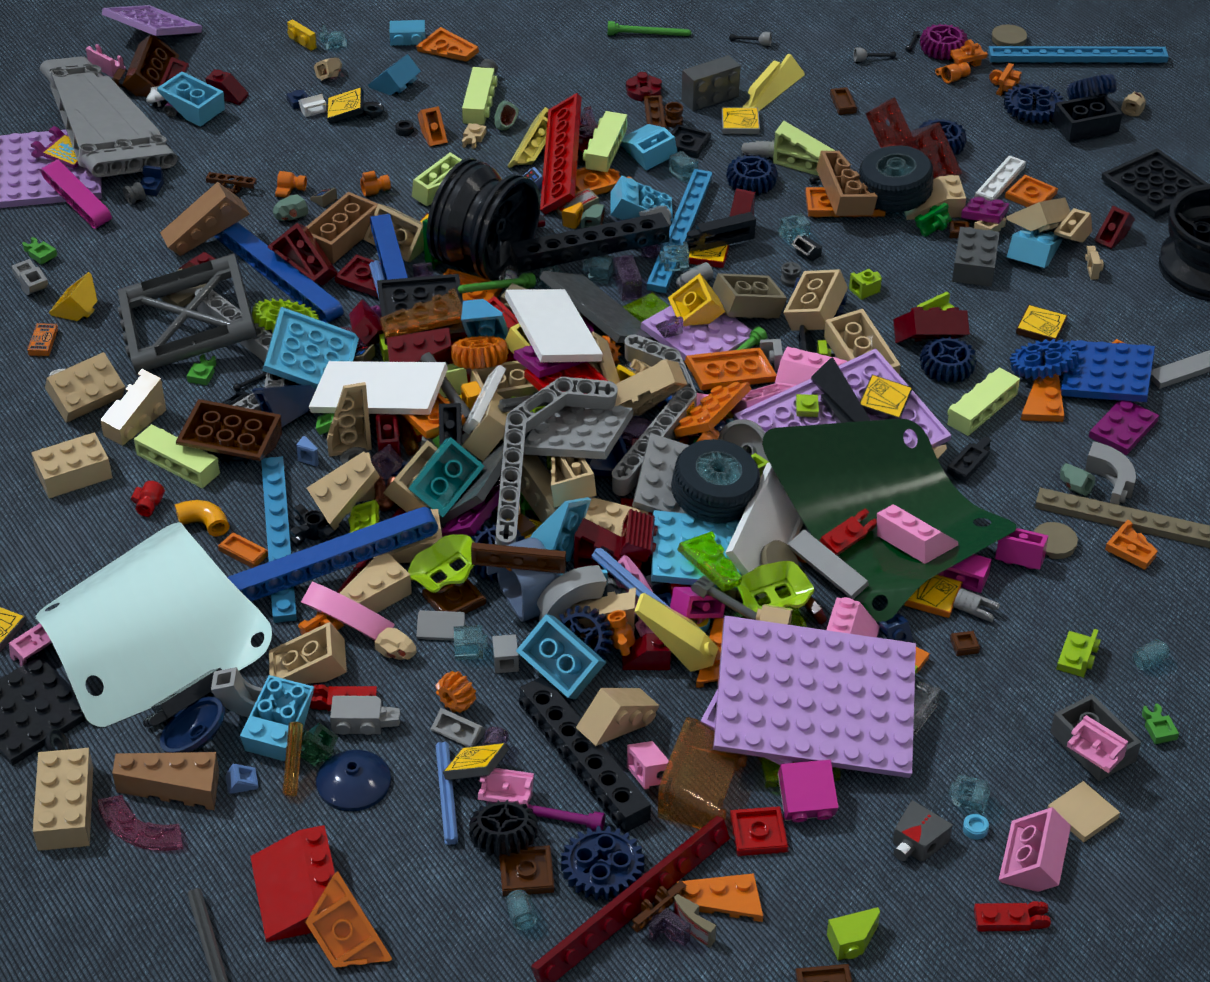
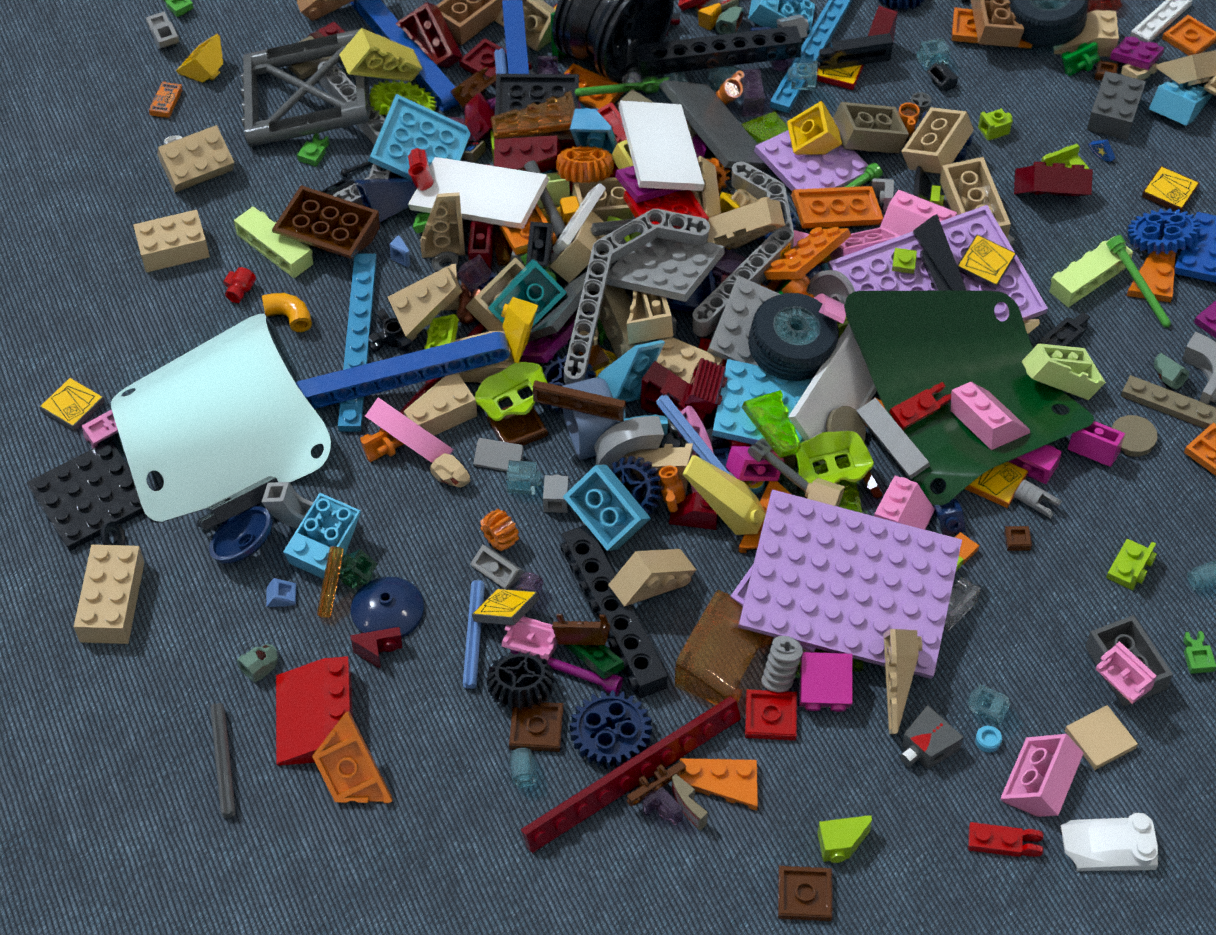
camera: 10 degrees right, 10 degrees up
clear pink tile [97,795,183,851] -> none
tan wedge [100,369,166,446] -> none
medium nougat wedge [112,752,219,810] -> none
orange tile [218,532,268,568] -> none
tan slope [269,622,347,684] -> none
red hinge [309,685,377,711] -> none
light grey hinge [330,696,400,735] -> none
bright pink hinge [627,741,671,789] -> none
clear purple slope [656,316,683,338] -> none
light grey hinge [675,262,713,288] -> none
dark blue gear [920,336,977,384] -> none
none -> sand green rock [236,644,278,682]
none -> light yellow wedge [339,28,422,81]
none -> dark red slope [350,627,403,668]
none -> red piece [408,148,434,191]
none -> reddish brown hinge [450,67,496,108]
none -> yellow slope [501,297,538,363]
none -> reddish brown hinge [552,614,610,646]
none -> dark green plate [564,645,624,679]
none -> bright green piece [623,77,669,91]
none -> orange piece [716,71,744,105]
none -> light grey piece [761,636,803,692]
none -> bright pink slope [814,294,846,324]
none -> tan wedge [883,629,922,735]
none -> orange piece [899,103,920,137]
none -> yellowish green wedge [1022,343,1106,400]
none -> white slope [1061,813,1158,871]
none -> blue tile [1088,140,1115,162]
none -> bright green piece [1106,235,1171,328]

